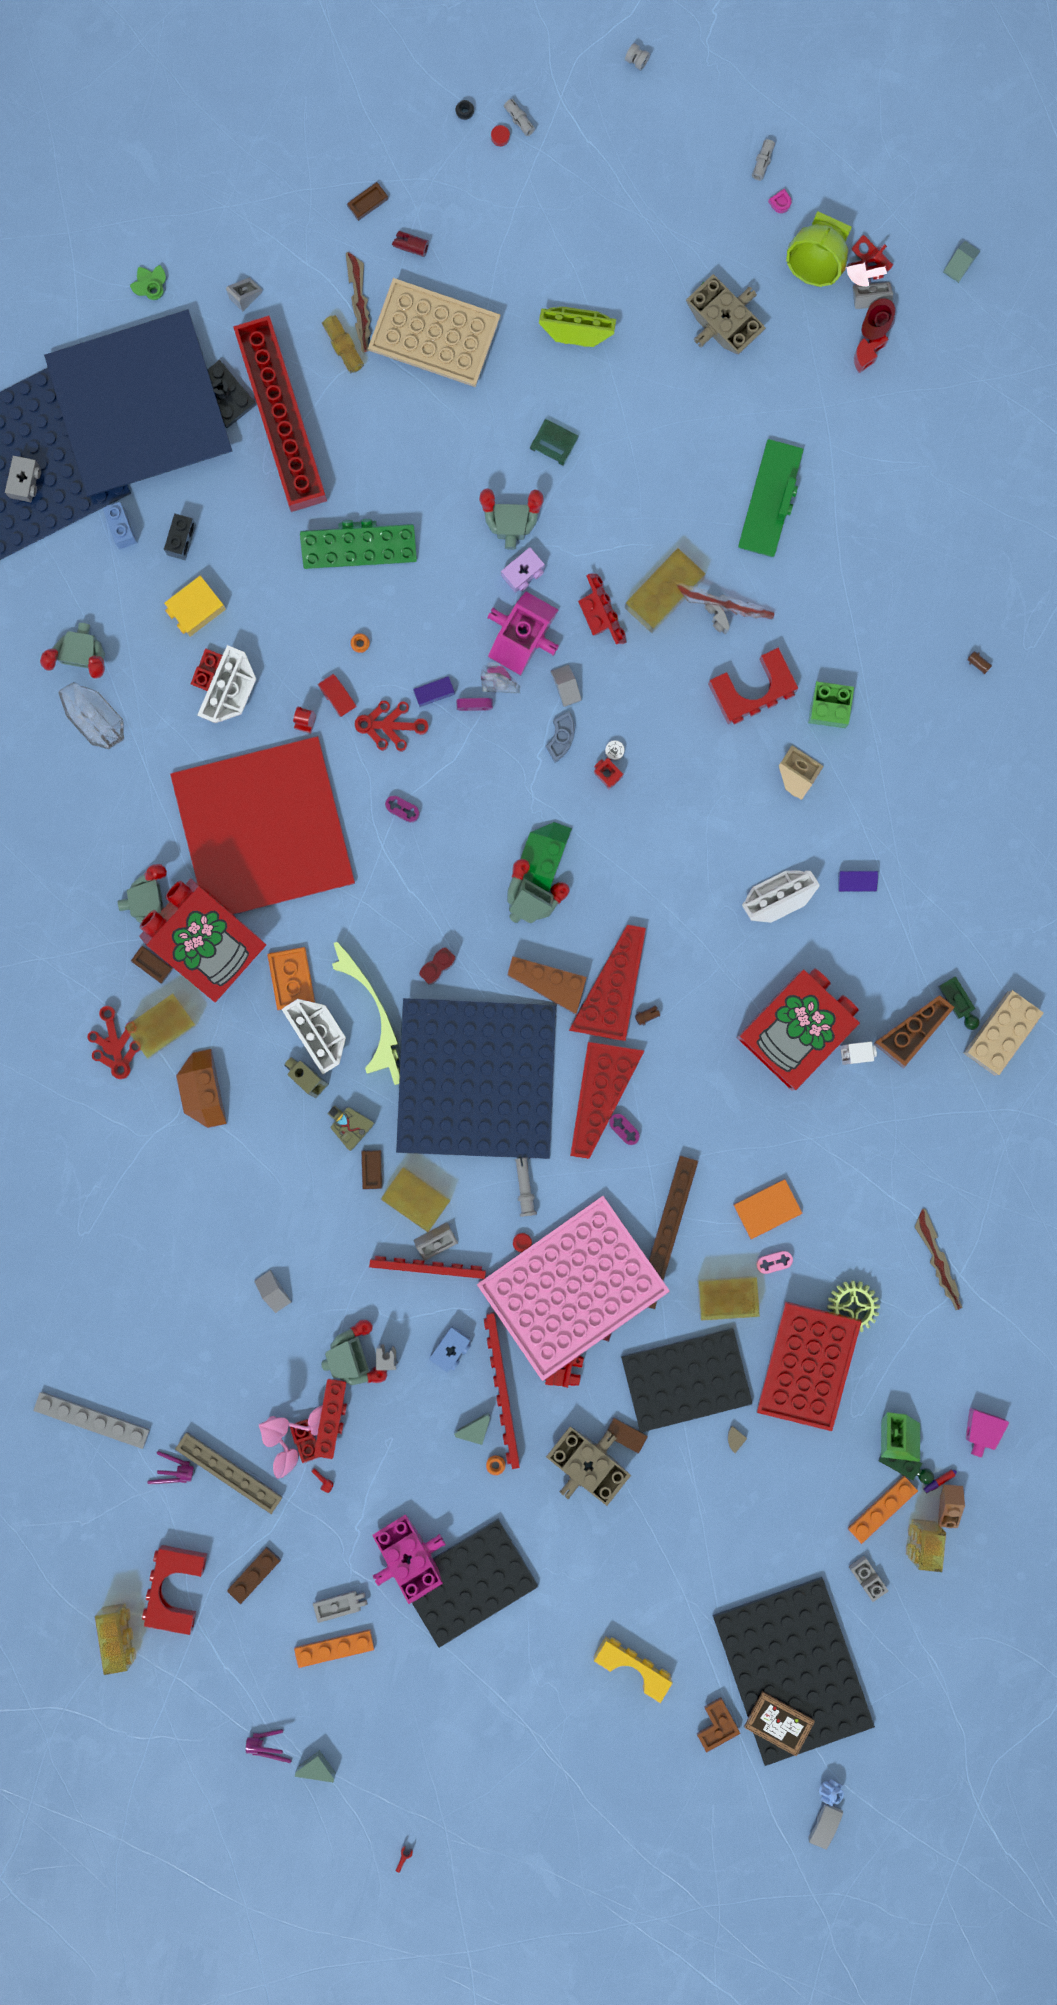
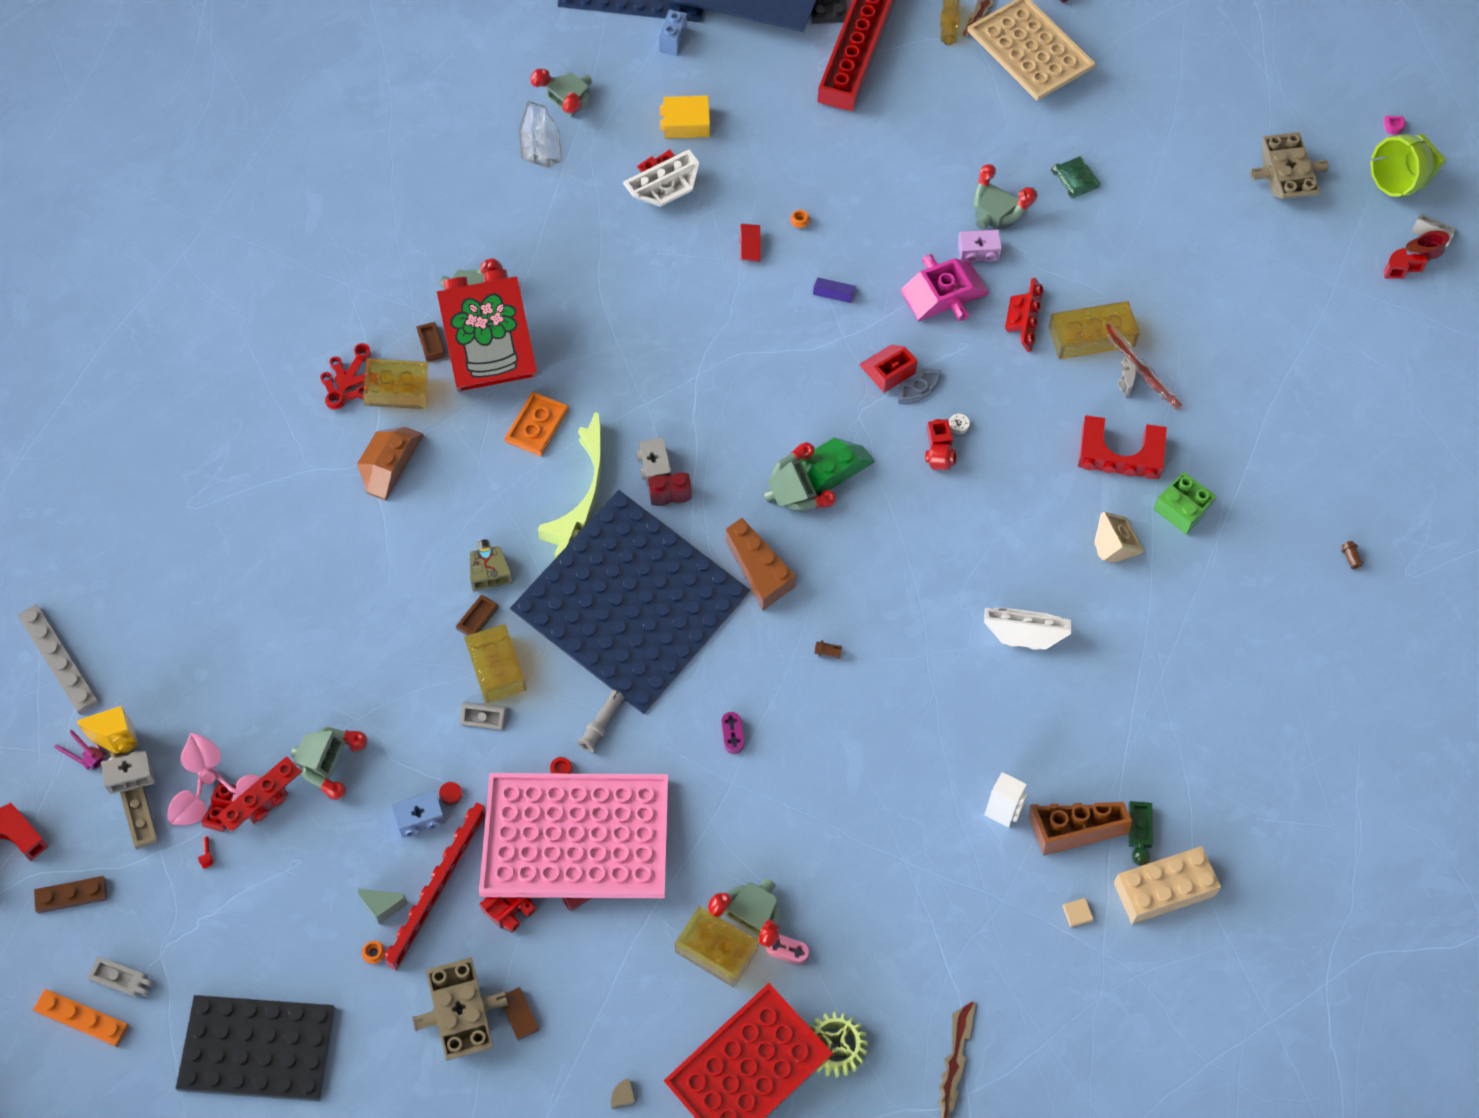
camera: 35 degrees right, 25 degrees down
black brick [164,513,196,560] -> none
red baseplate [170,736,355,915] -> none
light grey slope [254,1270,292,1313] -> none
white wedge [282,999,346,1074] -> none
olive torso [284,1057,329,1098] -> none
red leg [293,706,316,734] -> none
green bracket [300,519,417,569] -> none
red plant [354,701,429,752] -> none
red plate [369,1256,486,1279] -> none
dark pink slope [372,1515,446,1604] -> none
light grey hinge [376,1344,398,1370] -> none
magenta beam [385,796,420,823] -> none
magenta beam [456,698,493,711] -> none
clear wedge [481,662,521,693] -> none
lime wedge [539,306,616,347] -> none
light grey slope [551,665,582,707] -> none
red wing [569,925,646,1041] -> none
red wing [570,1042,645,1159] -> none
black plate [621,1328,753,1433] -> none
reddish brown plate [648,1155,698,1309] -> none
orange tile [733,1179,802,1239] -> none
brick [736,968,860,1091] -> none
green bracket [738,439,804,557] -> none
light grey pin [752,139,775,181] -> none
dark purple slope [838,871,878,892] -> none
brick [846,259,888,286] -> none
red bracket [851,235,894,271] -> none
none -> yellow slope [77,706,139,754]
none -> light grey brick [101,751,155,795]
none -> red tile [439,782,462,805]
none -> light grey brick [636,437,671,487]
none -> sand green torso [708,878,781,947]
none -> red slope [860,344,918,393]
none -> red head [925,444,957,470]
none -> tan tile [1062,898,1093,928]

